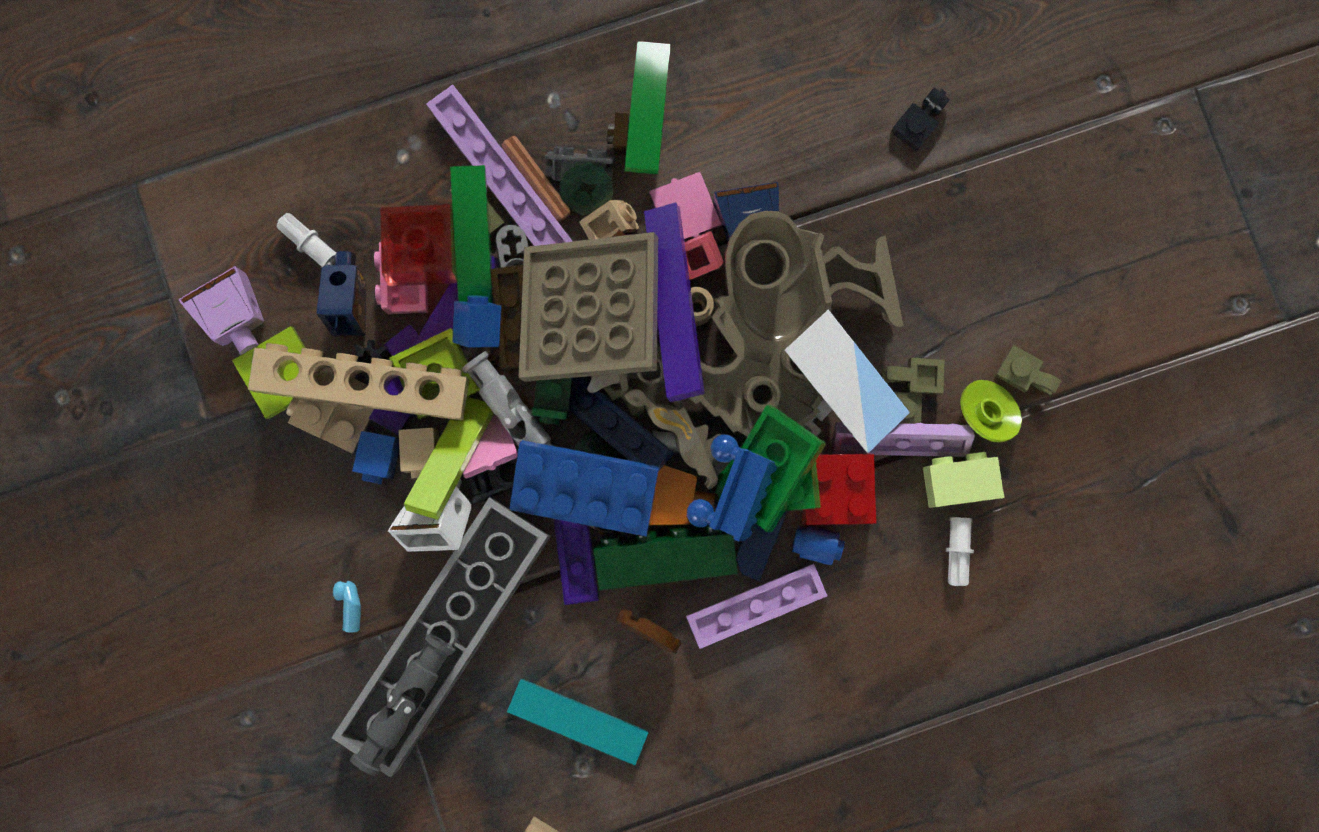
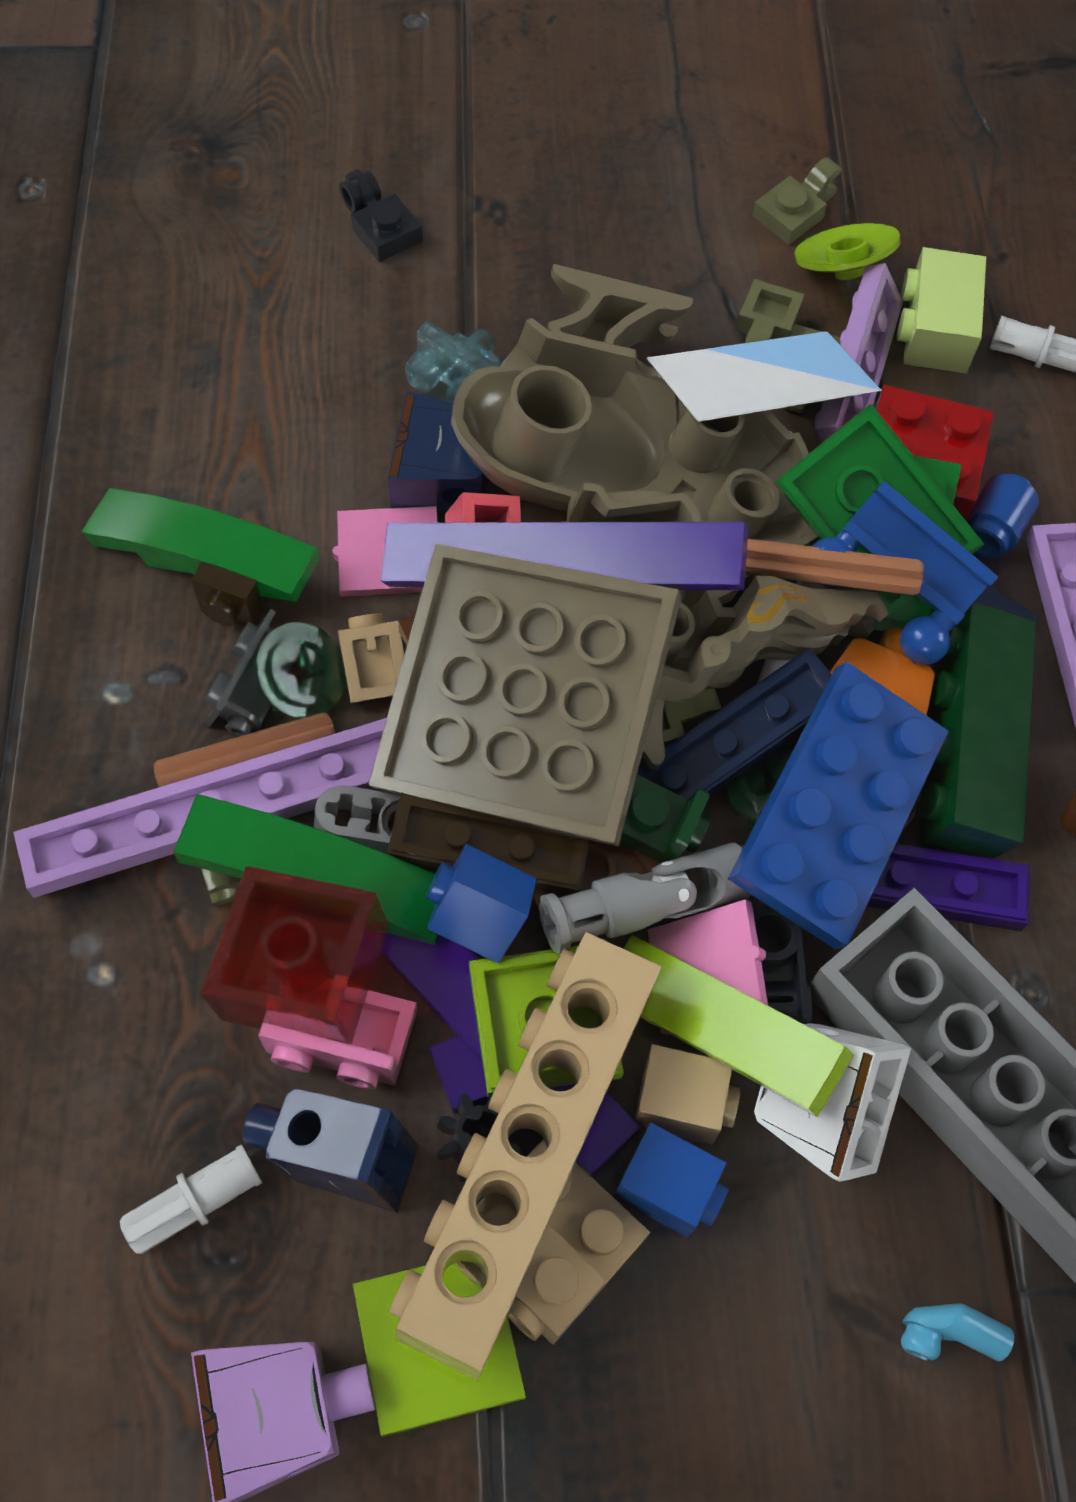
camera: 75 degrees left, 20 degrees down
none -> clear light blue hips [406,321,503,403]
none -> nougat axle [745,539,924,595]

